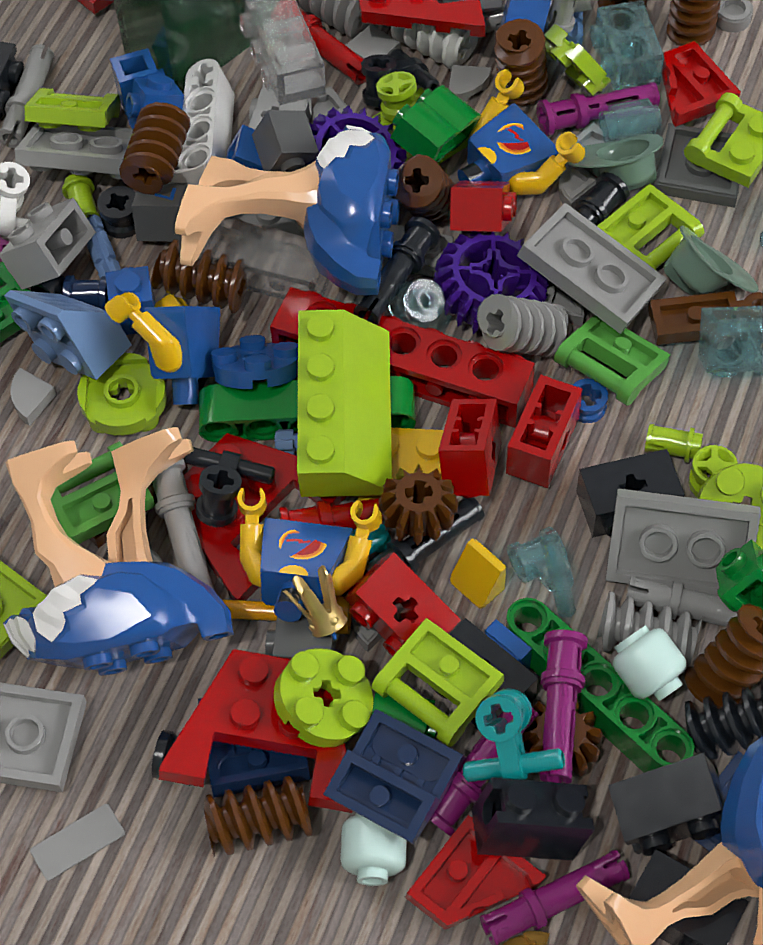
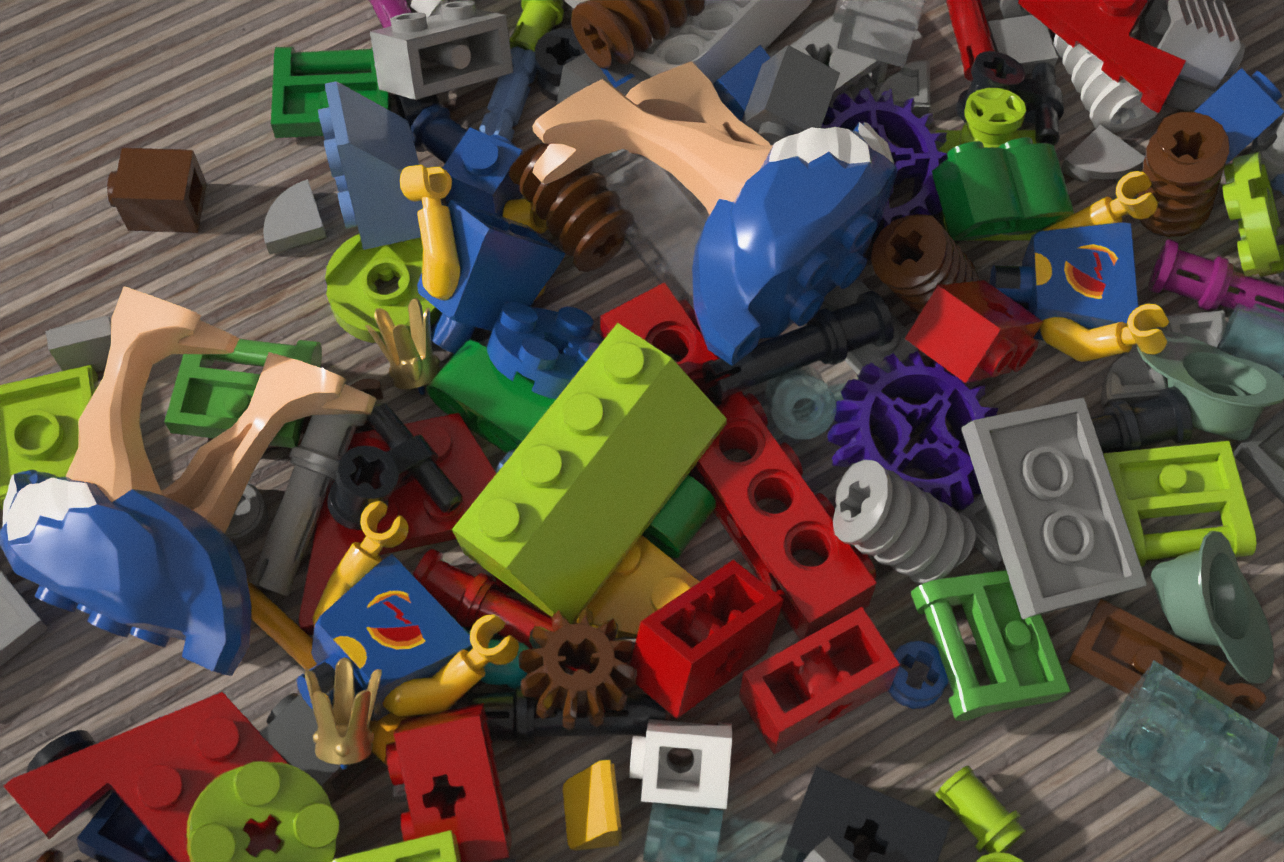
camera: 35 degrees right, 5 degrees up
none -> pearl gold piece [365,298,441,395]
none -> white brick [630,719,732,809]

